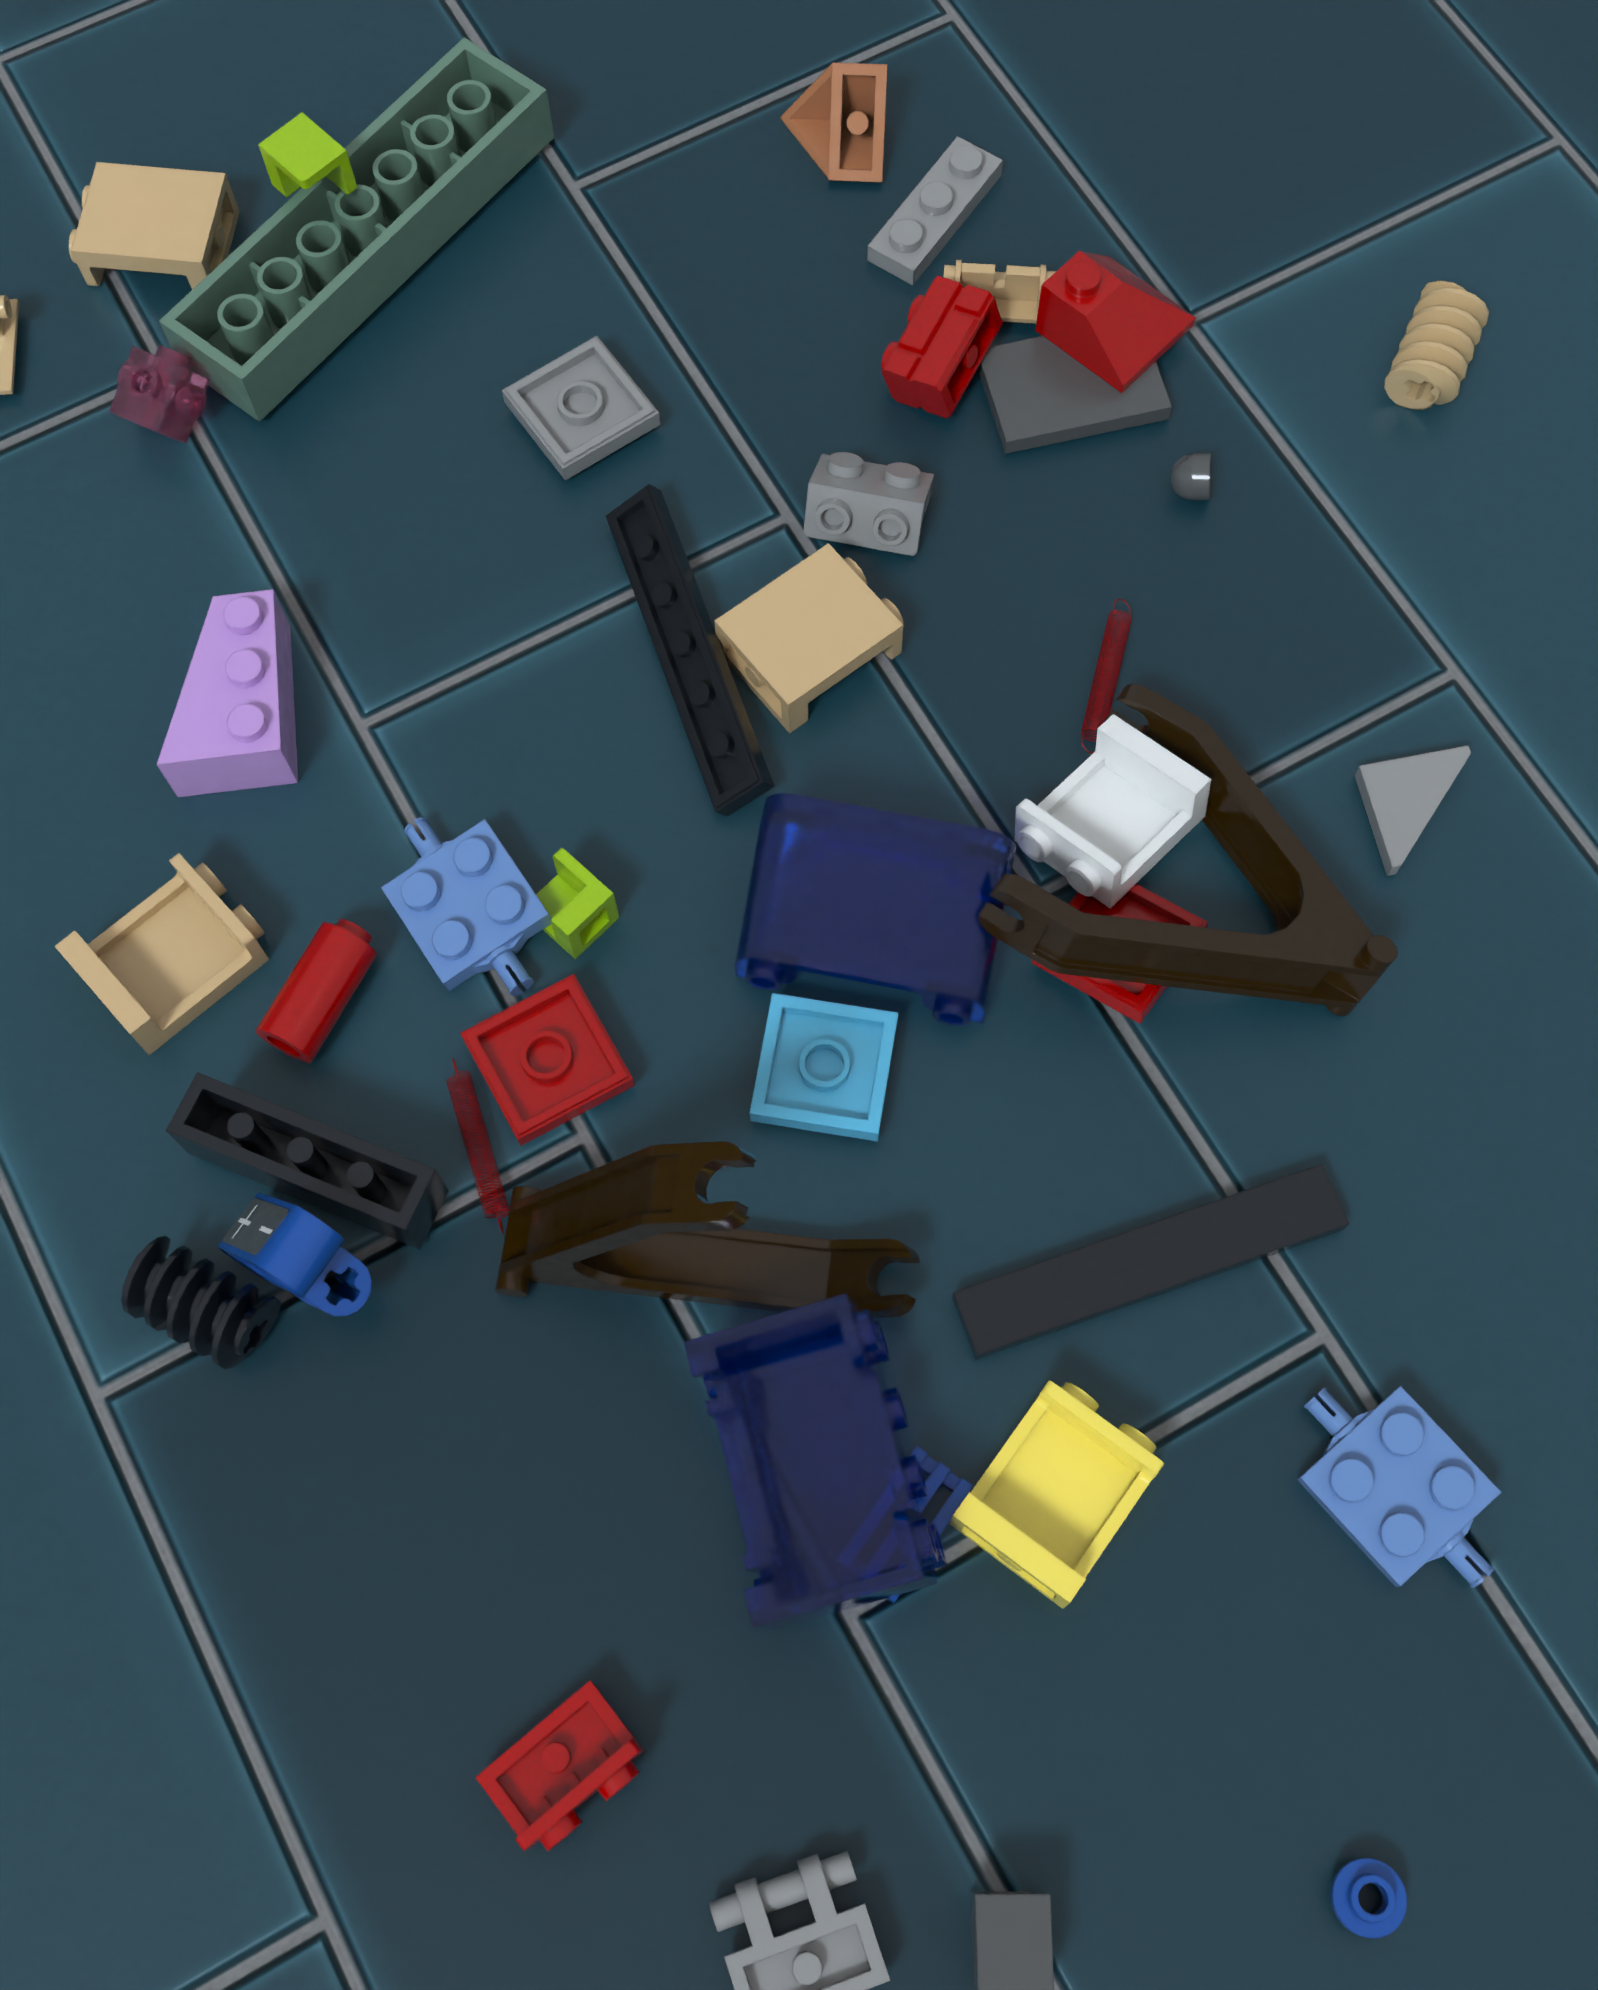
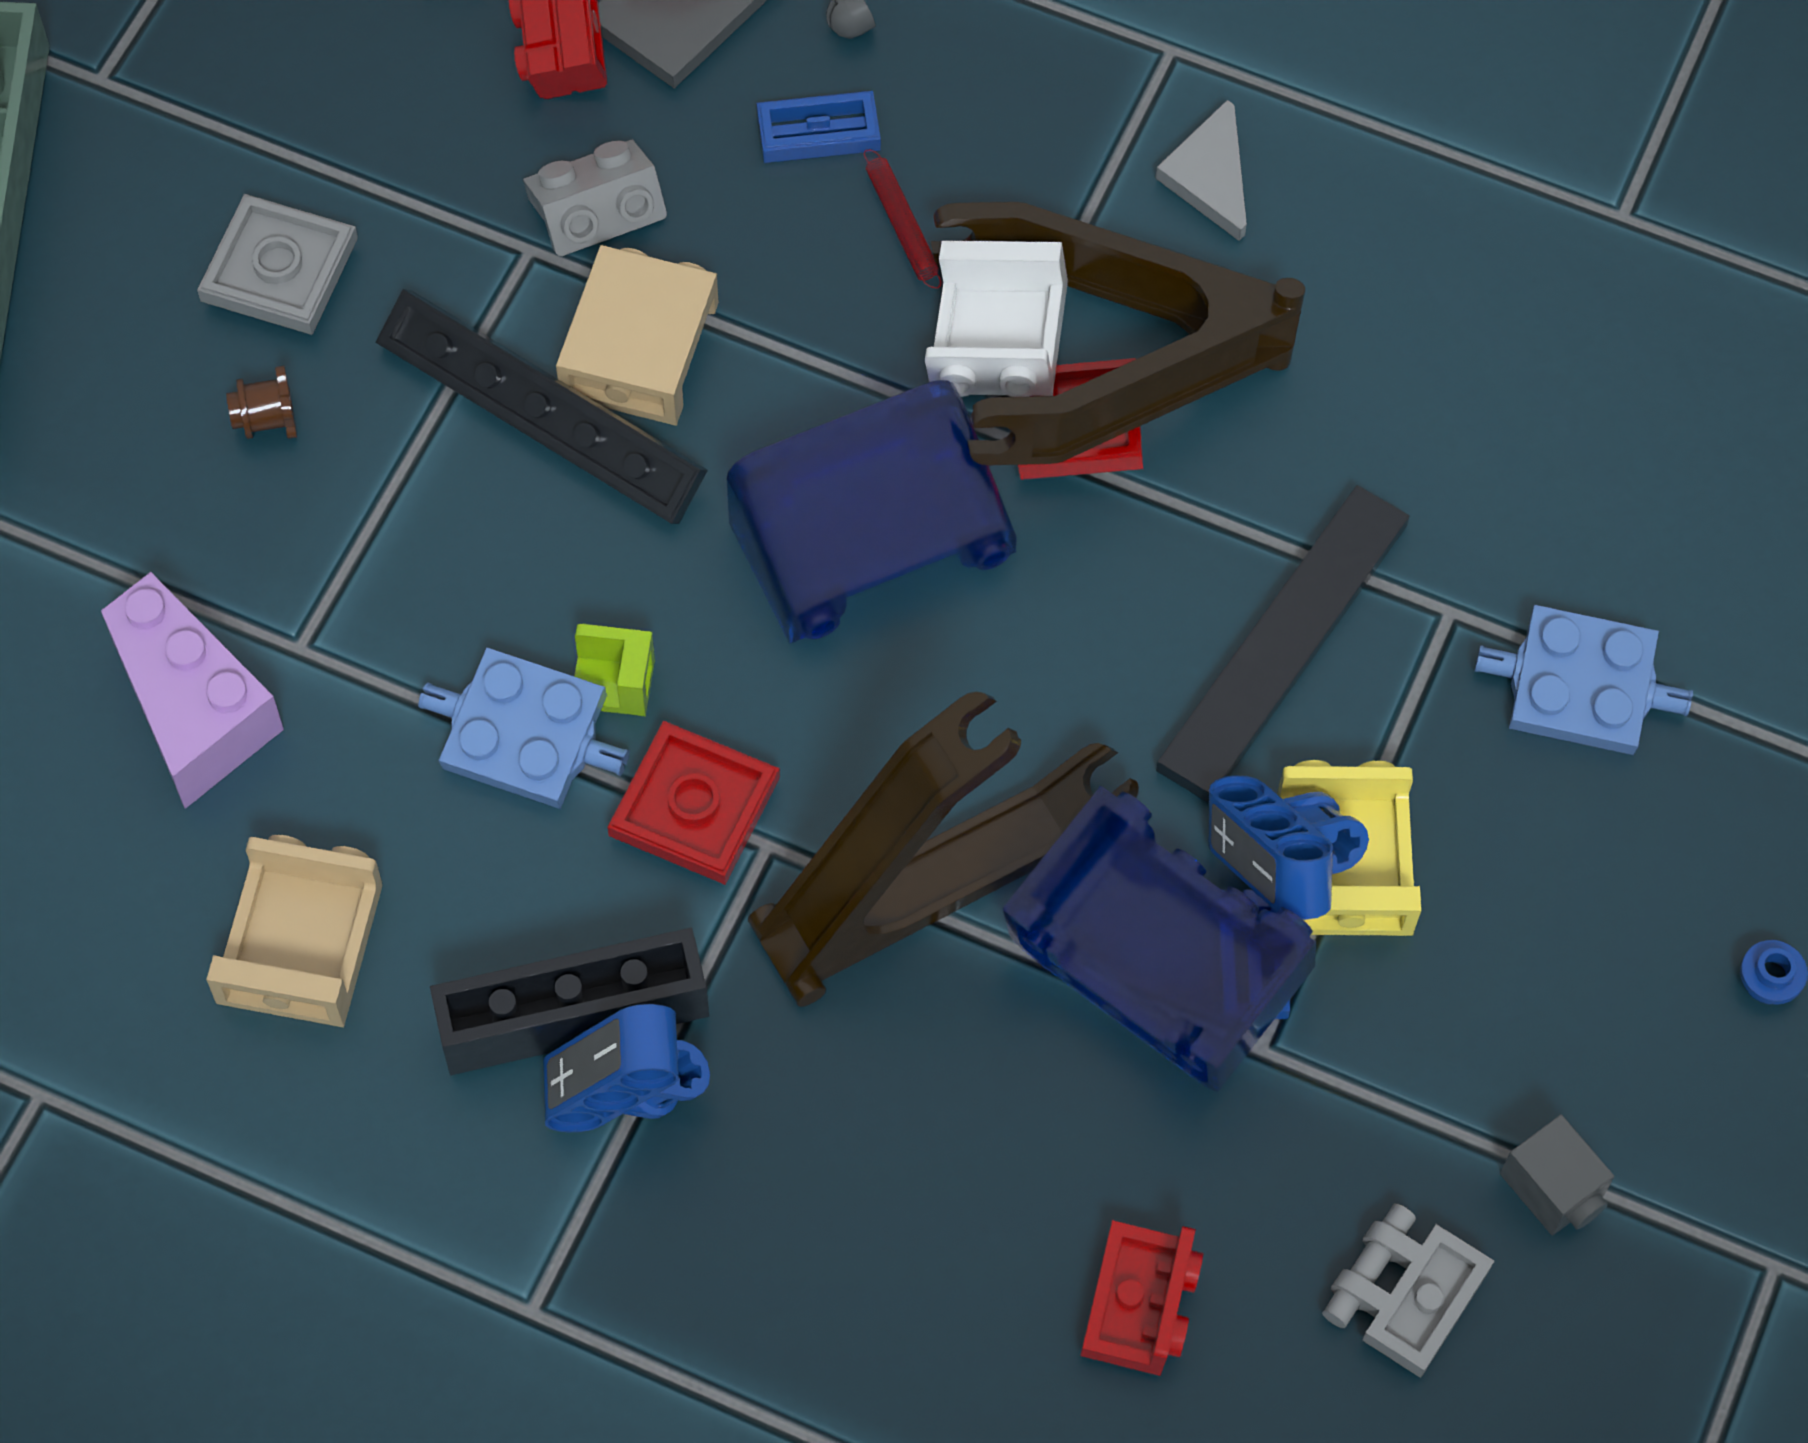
camera: 40 degrees left, 5 degrees down
black piece [121,1236,281,1369] -> none
red brick [255,919,377,1063] -> none
red piece [446,1058,509,1234] -> none
medium azure plate [749,993,898,1142] -> none
none -> reddish brown brick [226,365,297,439]
none -> blue tile [756,91,881,163]
none -> blue beam [1208,775,1369,920]

